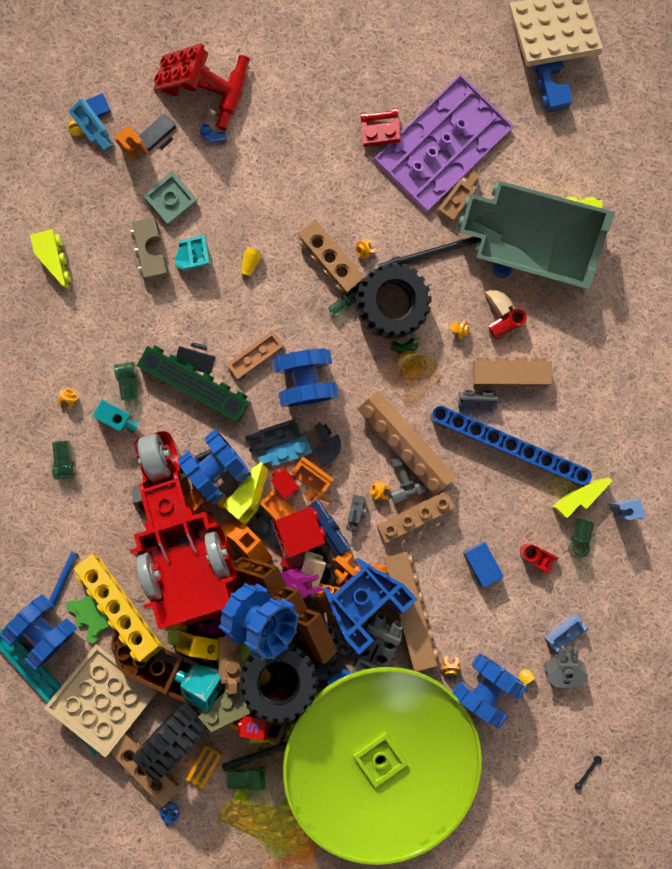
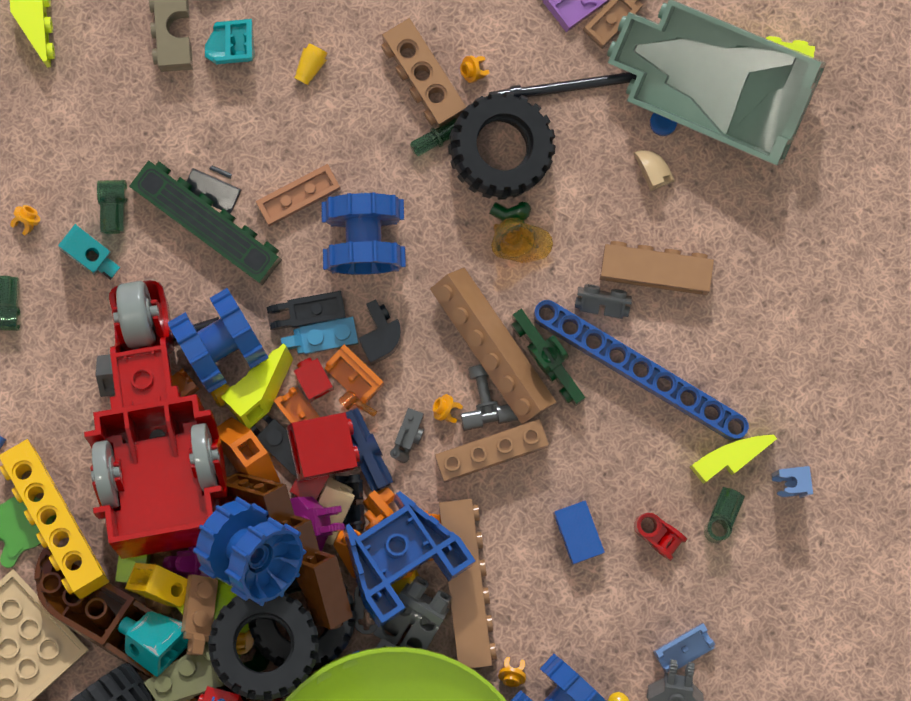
camera: 10 degrees right, 5 degrees down
light orange plate [449,320,470,339] -> none
red piece [488,309,527,340] -> none
none -> dark green plate [511,308,586,406]

